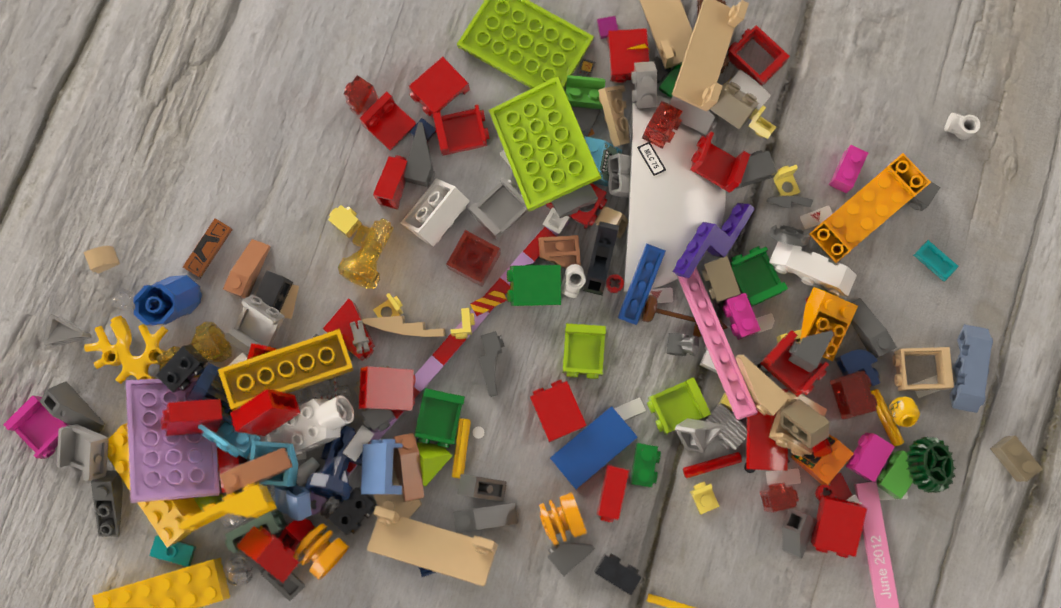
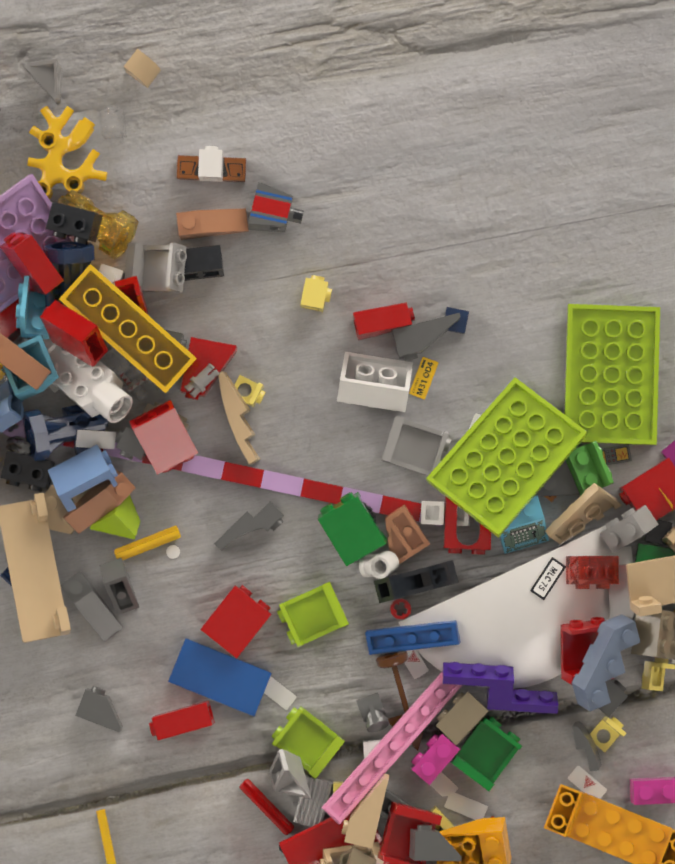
camera: 55 degrees right, 5 degrees up
blue brick [133,275,202,326] -> none
tan sticker [280,285,299,319] -> none
white cone [297,457,320,486] -> none
clear yellow piece [338,218,394,289] -> none
clear red brick [343,75,379,116] -> none
red bracket [359,91,416,150] -> none
red panel [408,56,470,117] -> none
green panel [414,388,465,448] -> none
red panel [433,104,490,156] -> none
clear red brick [446,230,501,287] -> none
light yellow bracket [451,308,475,339] -> none
sticker [470,288,507,316] -> none
light orange wheel [539,492,587,546] -> none
dark grey slope [551,184,598,218] -> none
tan brick [594,206,628,238] -> none
black brick [594,553,642,596] -> none
light grey brick [608,153,631,198] -> none
green brick [630,443,661,488] -> none
light yellow bracket [690,481,720,515] -> none
white brick [769,241,857,297] -> none
dark grey tile [770,225,811,246] -> none
none -> white brick [198,146,224,182]
none -> torso [248,182,304,232]
none -> yellow sticker [409,357,438,399]
none -> white sticker [444,791,488,820]
none -> sand blue brick [572,614,640,712]

